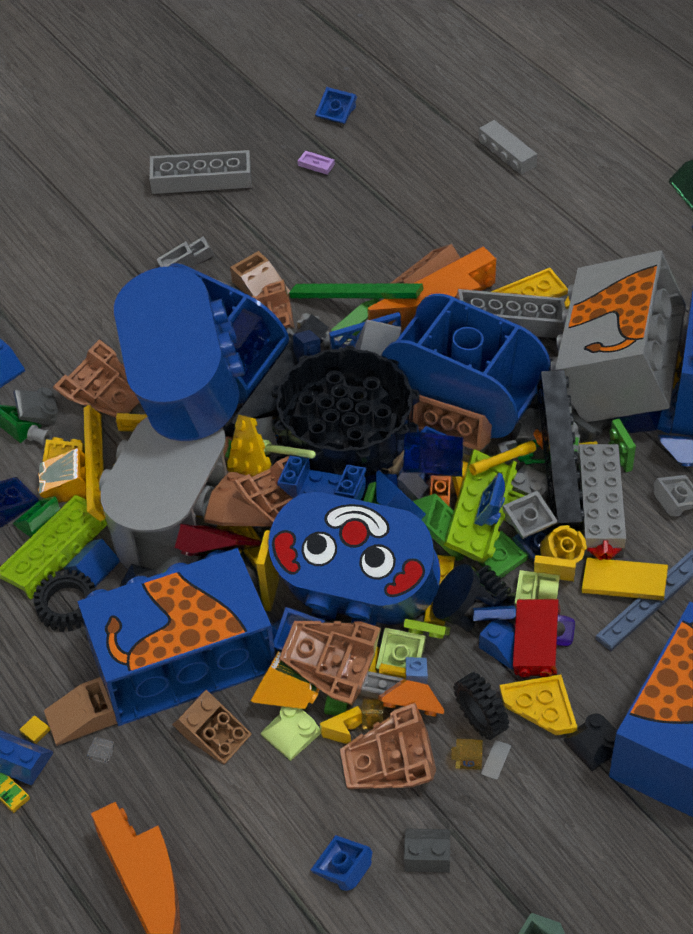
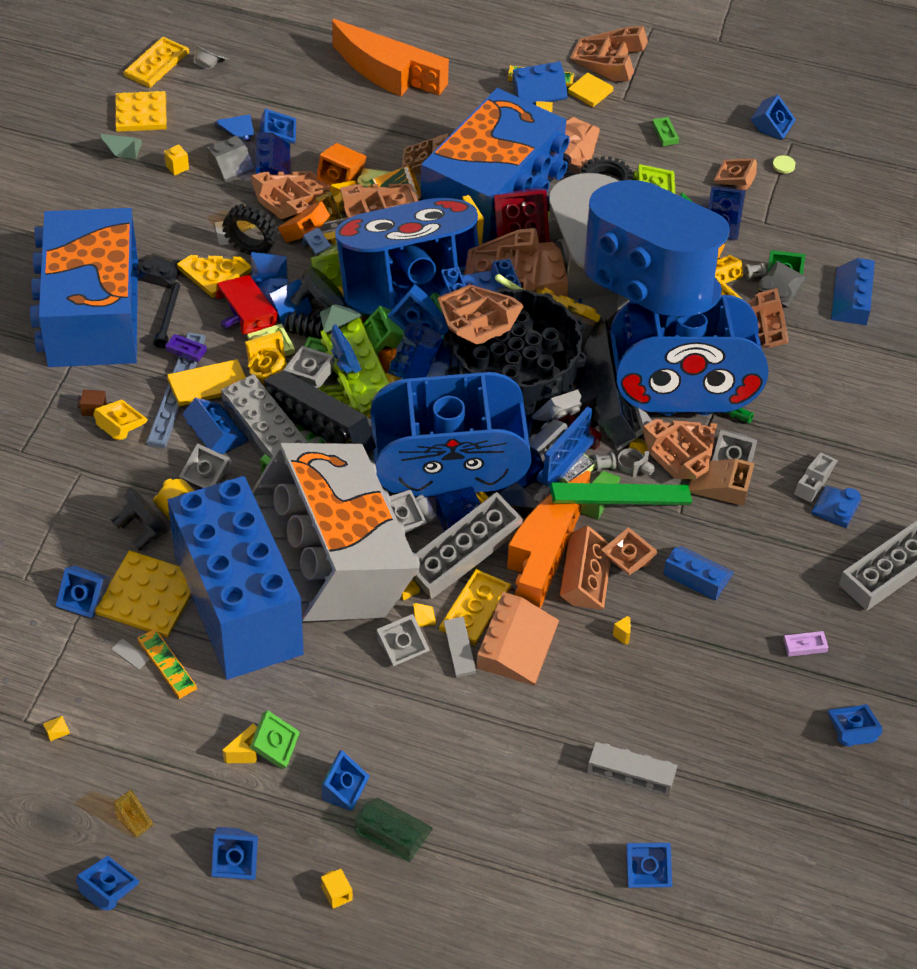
camera: 140 degrees right, 0 degrees up
dark blue slope [293,330,321,363] -> none
yellow piece [469,441,536,475] -> none
none -> black piece [153,282,180,348]
none -> yellow brick [164,145,189,176]
none -> dark purple plate [165,334,207,363]
none -> blue slope [183,397,248,454]
none -> blue slope [214,115,254,141]
none -> blue slope [251,252,288,286]
none -> clear blue slope [256,132,291,175]
none -> orange slope [316,143,367,185]
none -> sand green slope [320,304,365,333]
none -> nougat wedge [438,285,523,344]
none -> light grey tile [444,617,476,678]
none -> slope [477,592,559,686]
none -> nougat wedge [563,117,600,174]
none -> nougat slope [601,527,657,575]
none -> yellow slope [613,616,630,645]
none -> blue slope [626,843,672,888]
none -> blue slope [663,546,734,601]
none -> blue slope [811,485,862,529]

